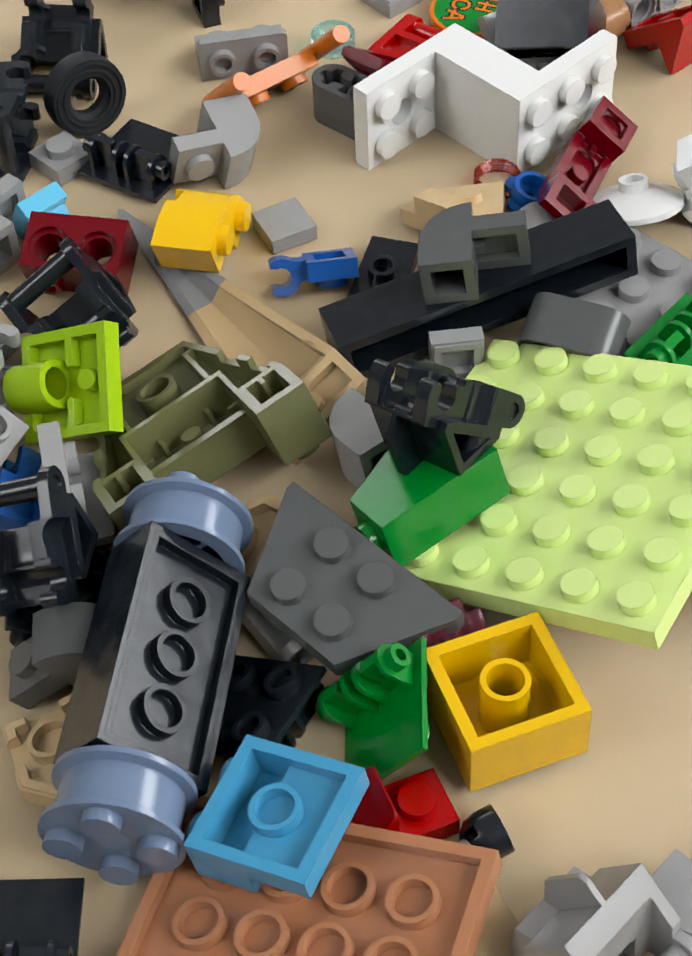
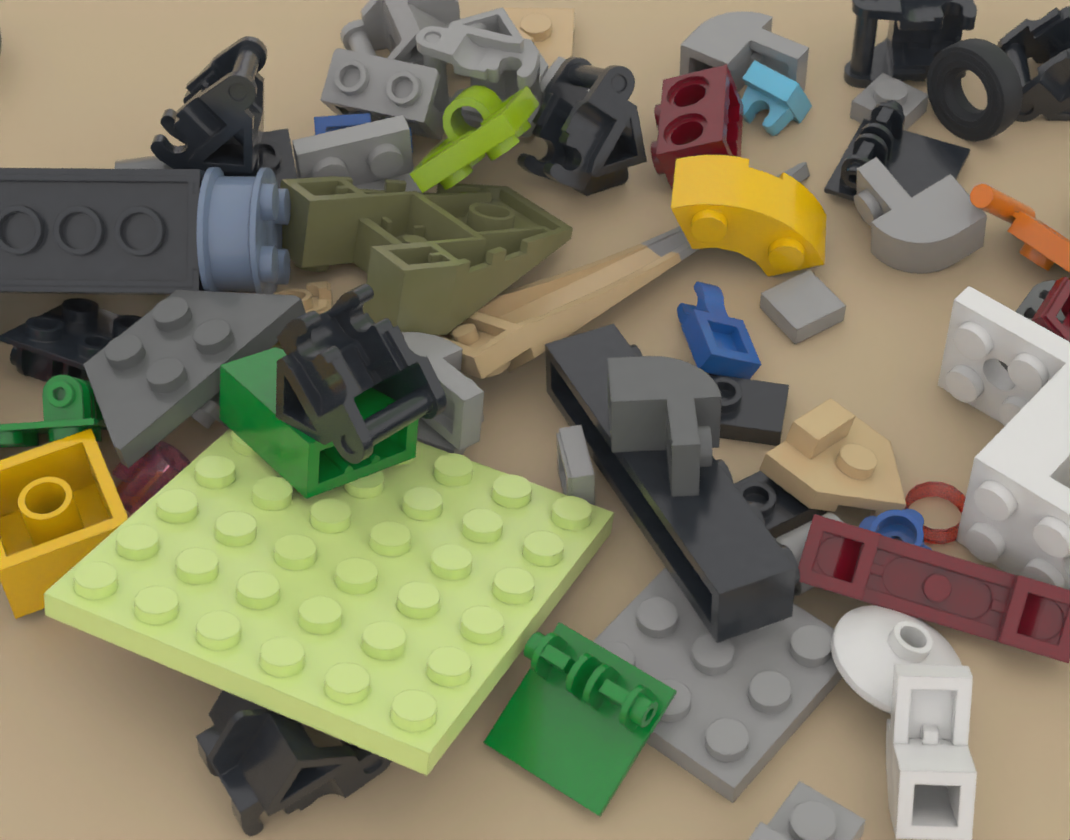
camera: 85 degrees right, 0 degrees up
dark grey beam [517,292,631,357] -> none

